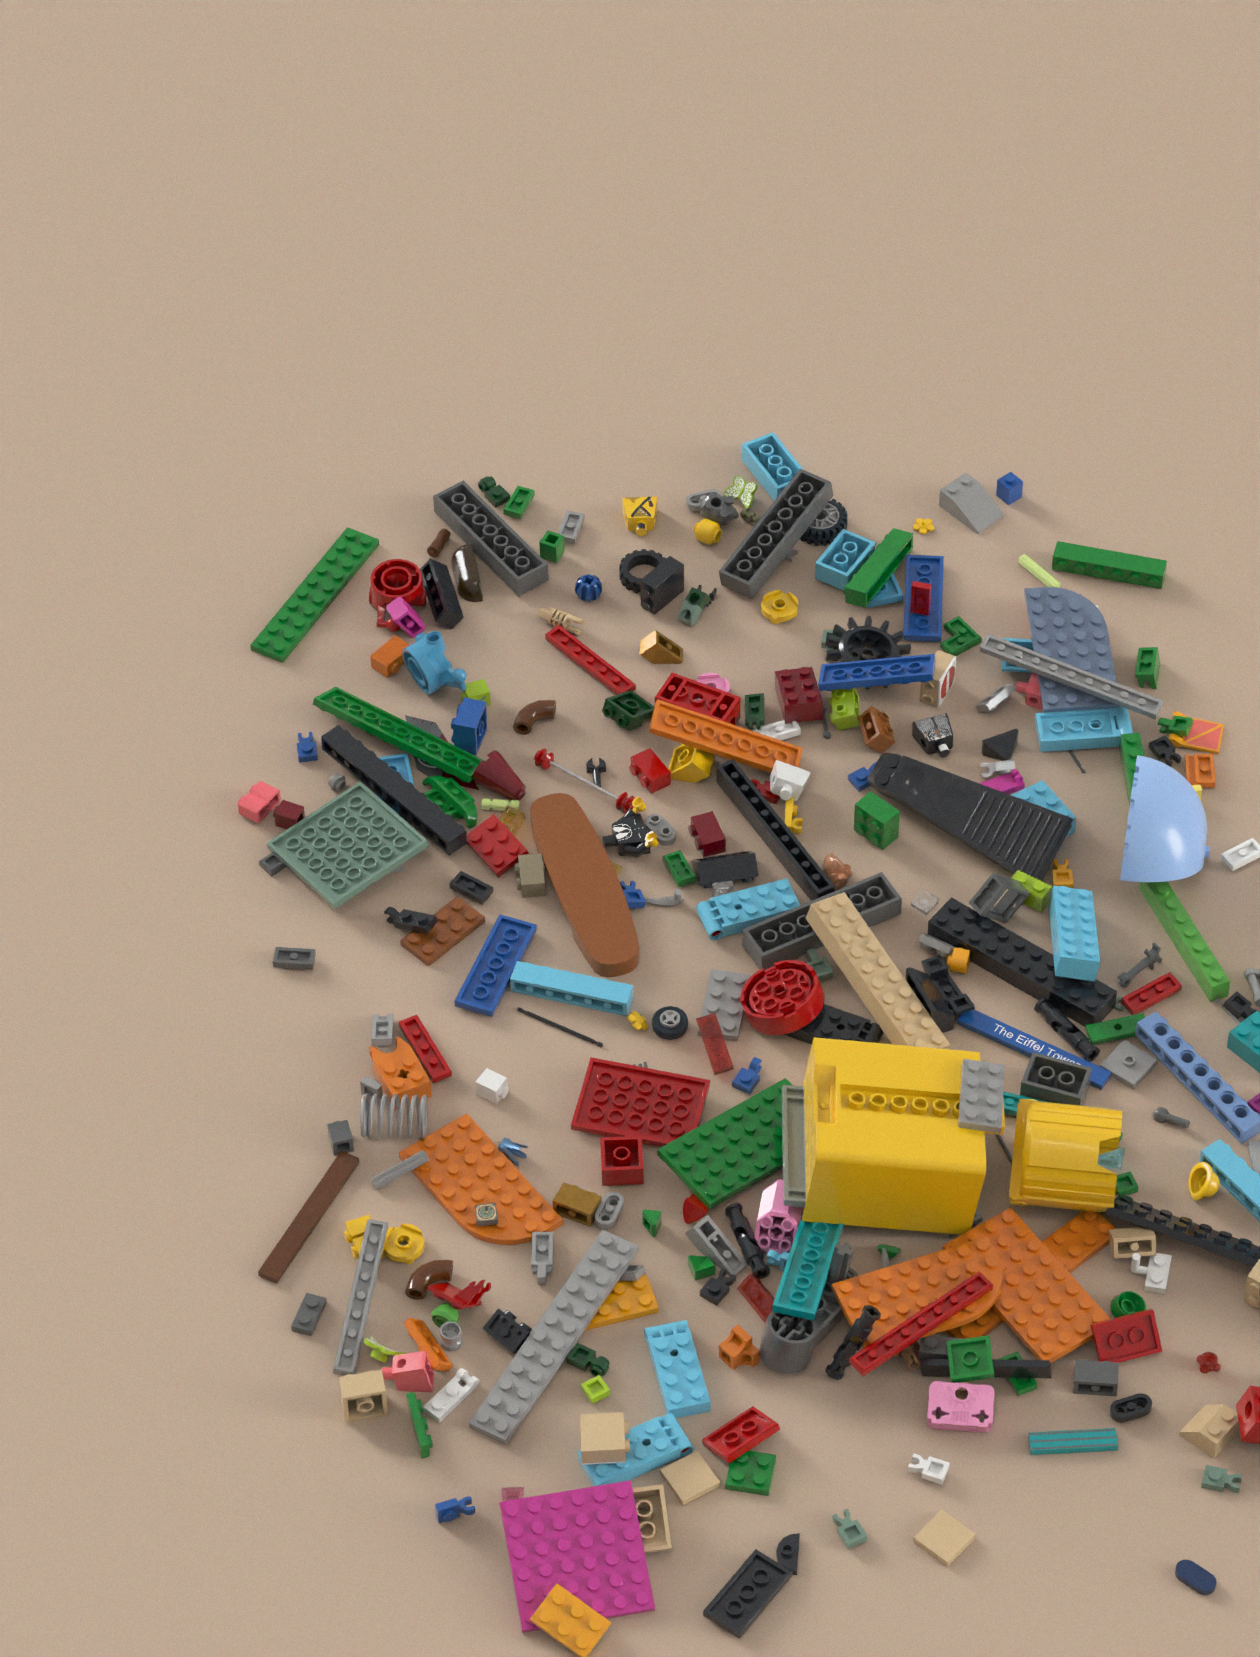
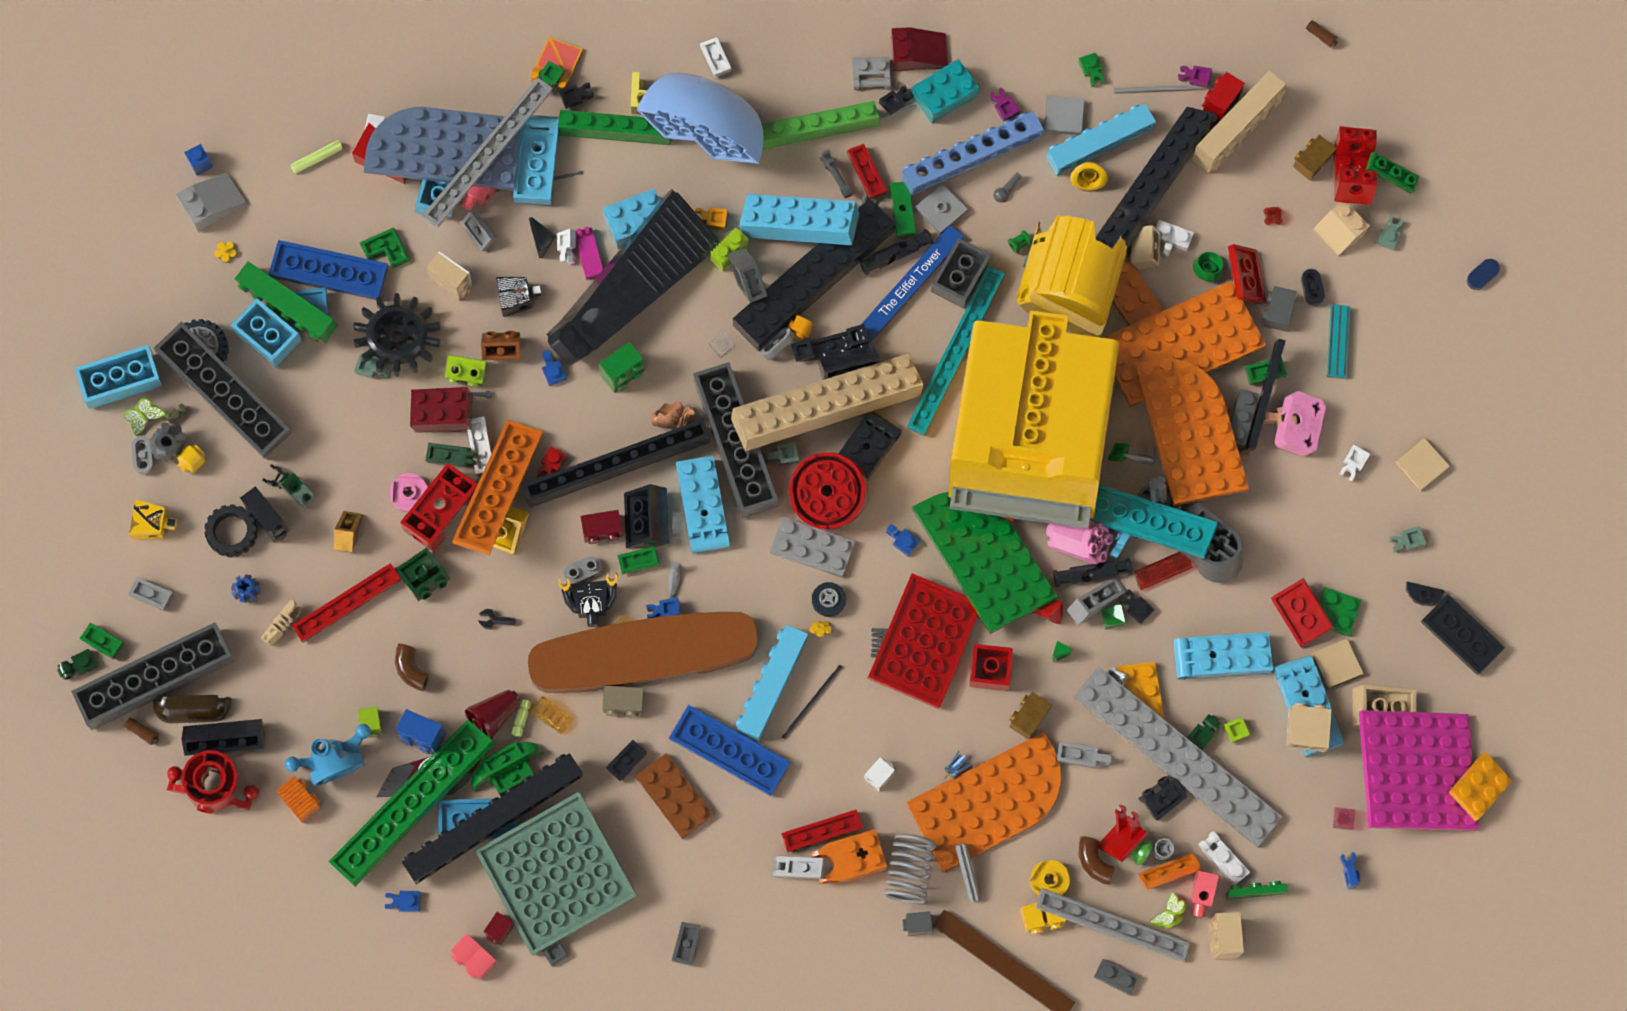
camera: 85 degrees left, 25 degrees up
green plate [250,527,379,663] -> none
light grey plate [328,773,346,791] -> none
light grey plate [360,1076,383,1101] -> none
black plate [384,907,438,934] -> none
dark pink brick [386,597,426,638] -> none
red plate [466,814,529,878] -> none
tile [475,1203,498,1226] -> none
red axle [534,749,635,814] -> none
green brick [539,530,565,563] -> none
light grey plate [595,1192,624,1229] -> none
red brick [629,748,671,794] -> none
clear red plate [696,1013,734,1075] -> none
orange brick [719,1325,760,1370] -> none
yellow plate [761,590,798,624] -> none
white torso [769,760,811,801] -> none
yellow plate [785,797,803,834] -> none
blue plate [818,654,936,691] -> none
black piece [825,1305,881,1380] -> none
red tile [849,1271,993,1376] -> none
red plate [910,581,932,616] -> none
green plate [946,1335,995,1383] -> none
light grey plate [958,1059,1005,1133] -> none
green brick [1052,541,1167,589] -> none
green hinge [1135,647,1161,689] -> none
orange plate [1185,754,1216,788] -> none

